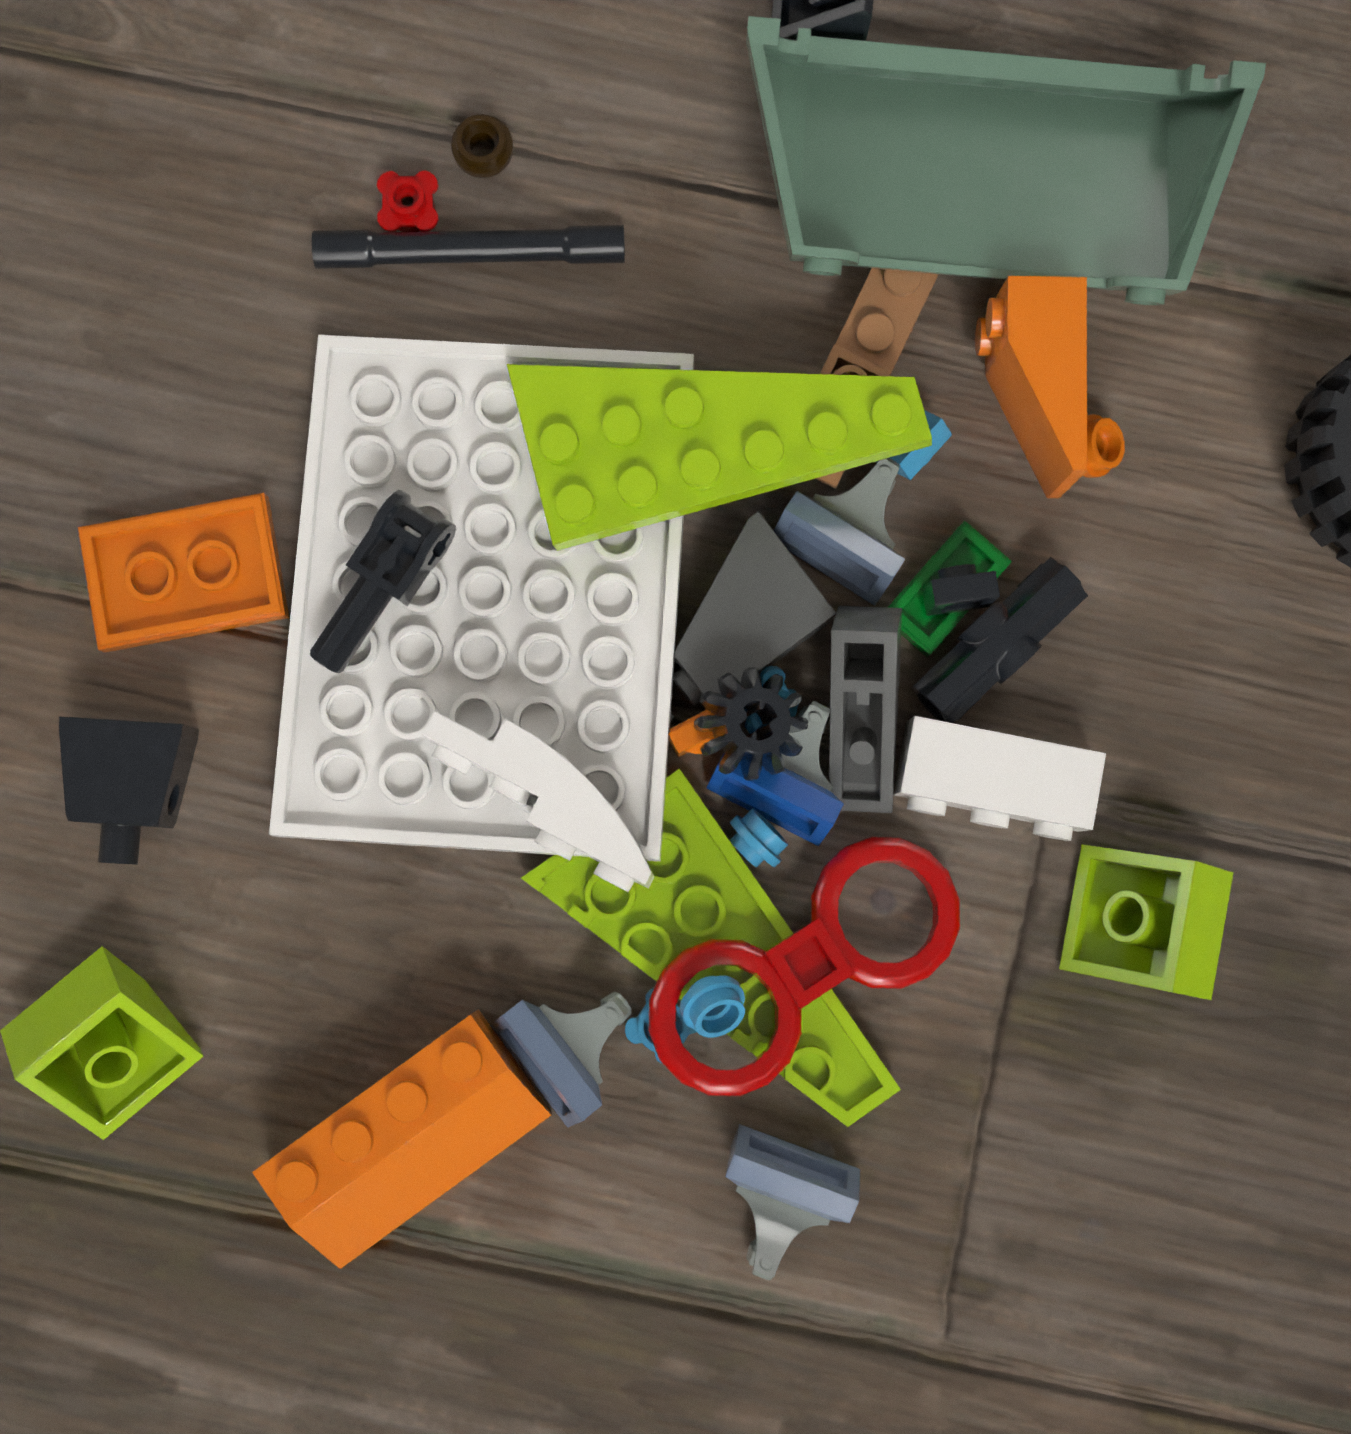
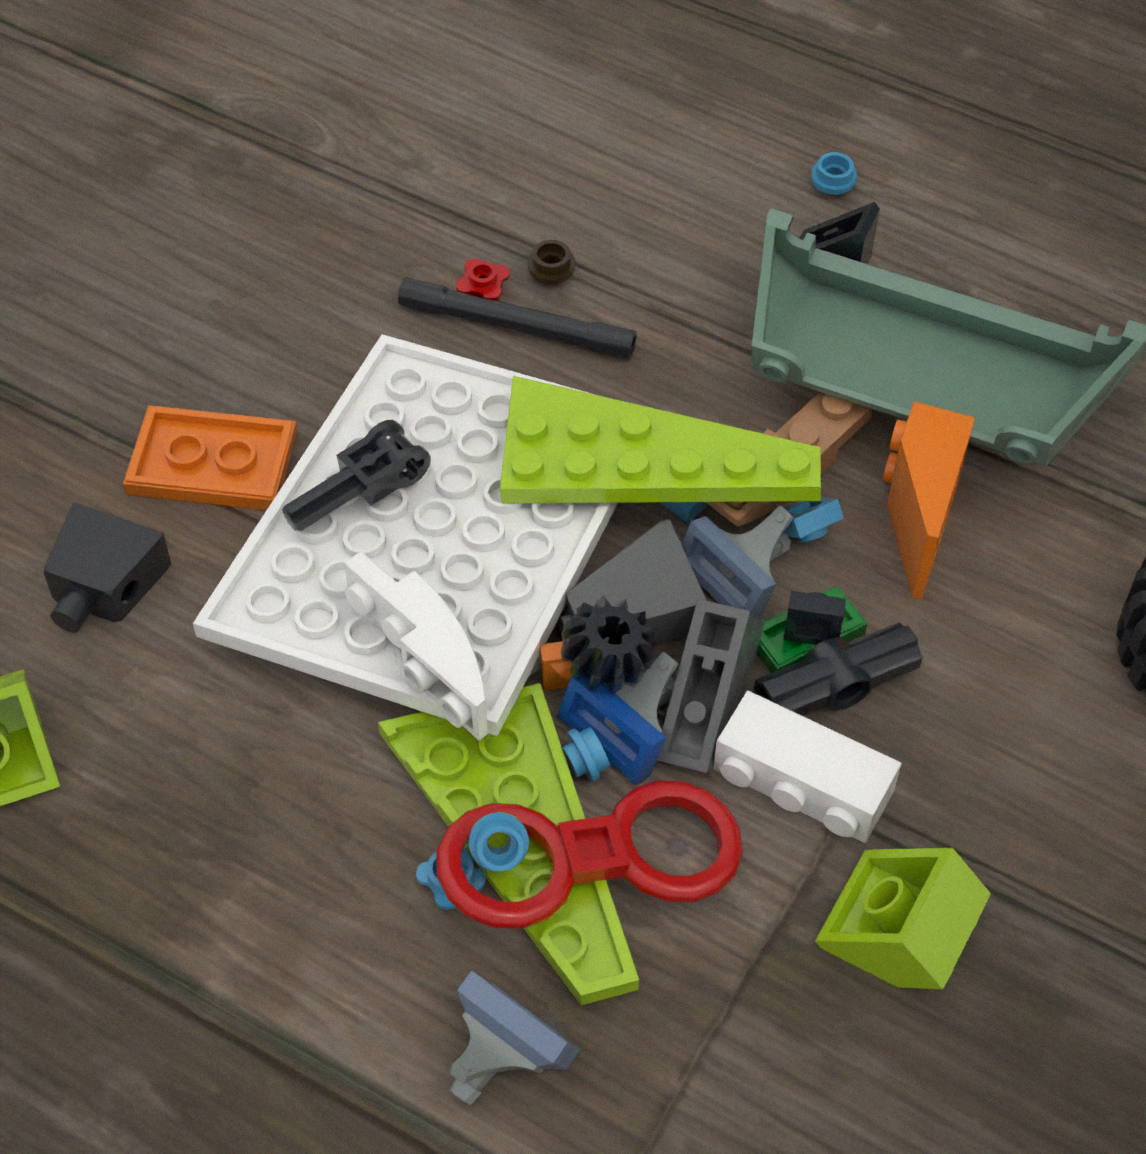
camera: 20 degrees right, 30 degrees down
orange slope [252,1009,552,1269] -> none
sand blue piece [490,991,632,1128] -> none
orange plate [1083,414,1125,478] -> none

